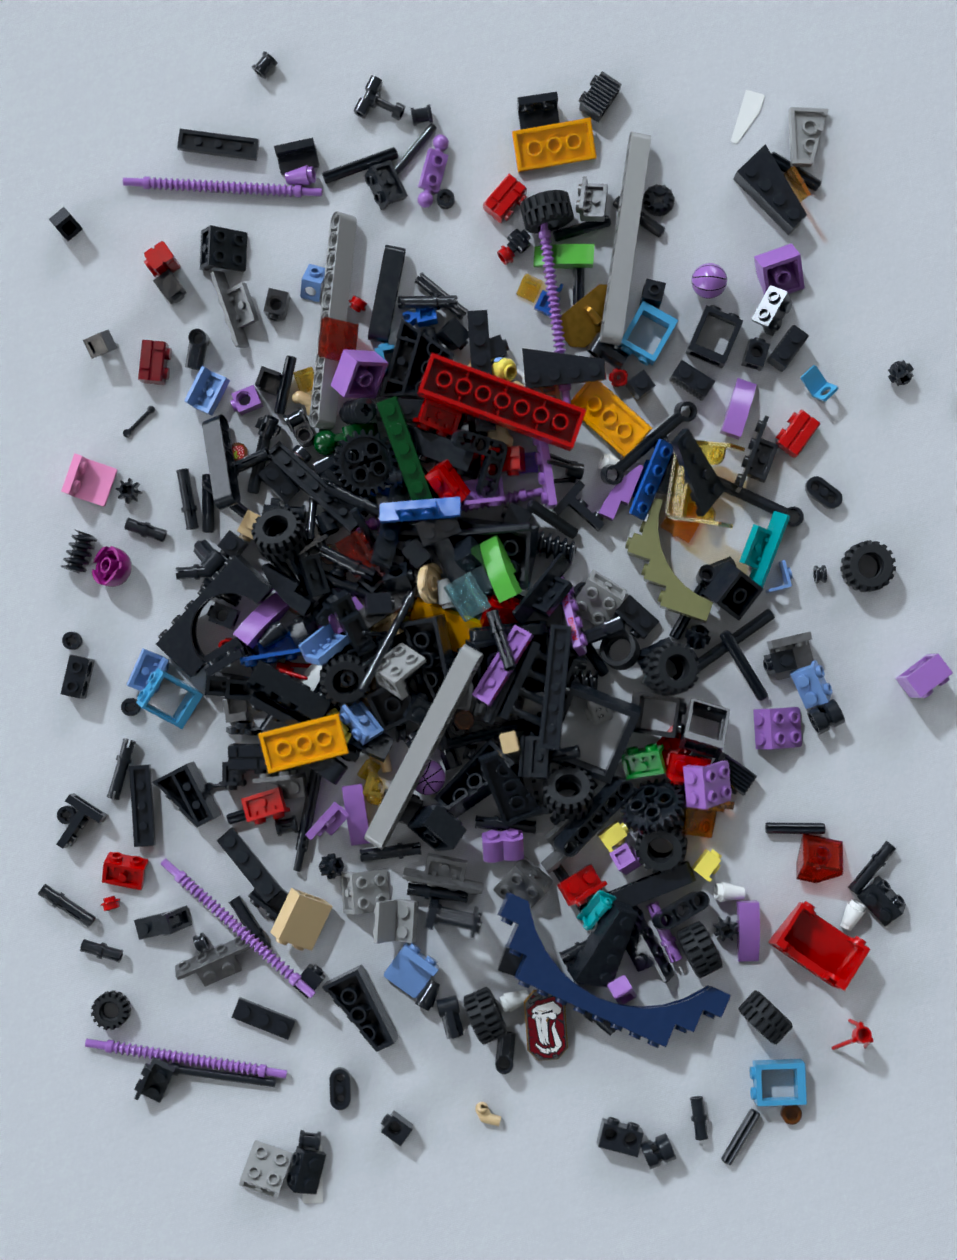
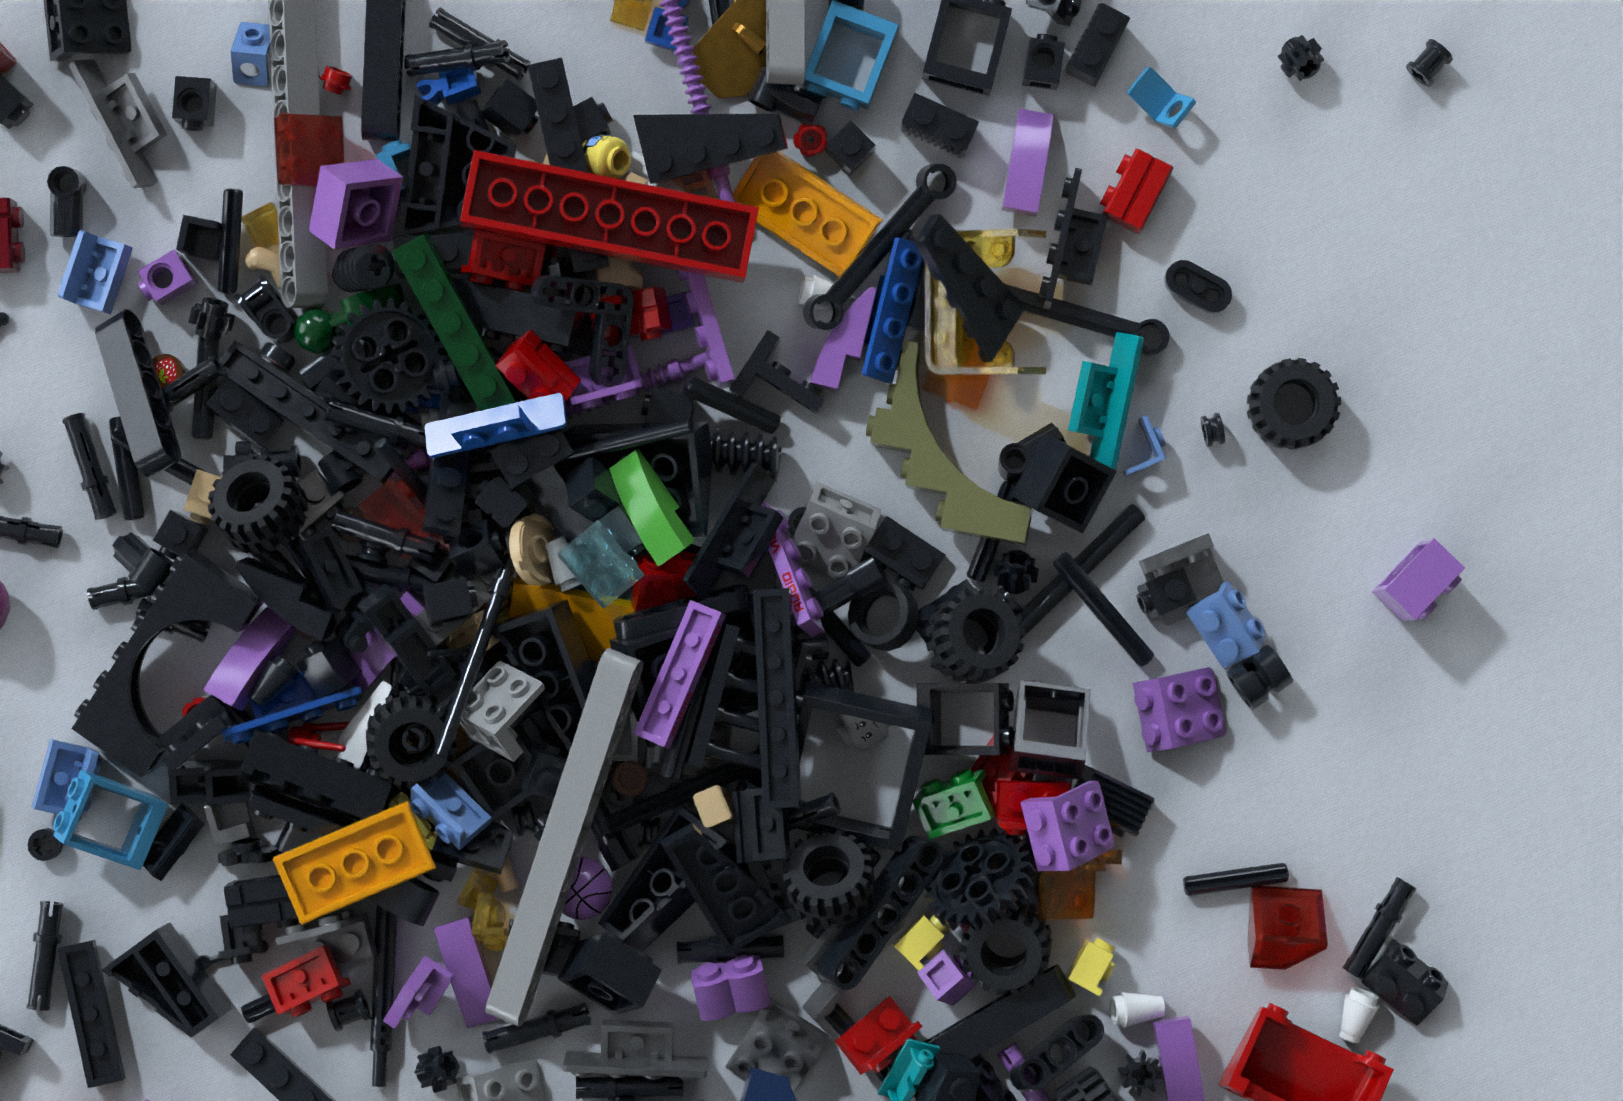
camera: 10 degrees left, 0 degrees up
black brick [207,602,241,630] -> none
medium blue bracket [299,624,350,666] -> none
black bar [306,497,317,542] -> none
black pin [486,610,517,671] -> none
black plant [547,453,584,484] -> none
none -> black plate [143,803,205,881]

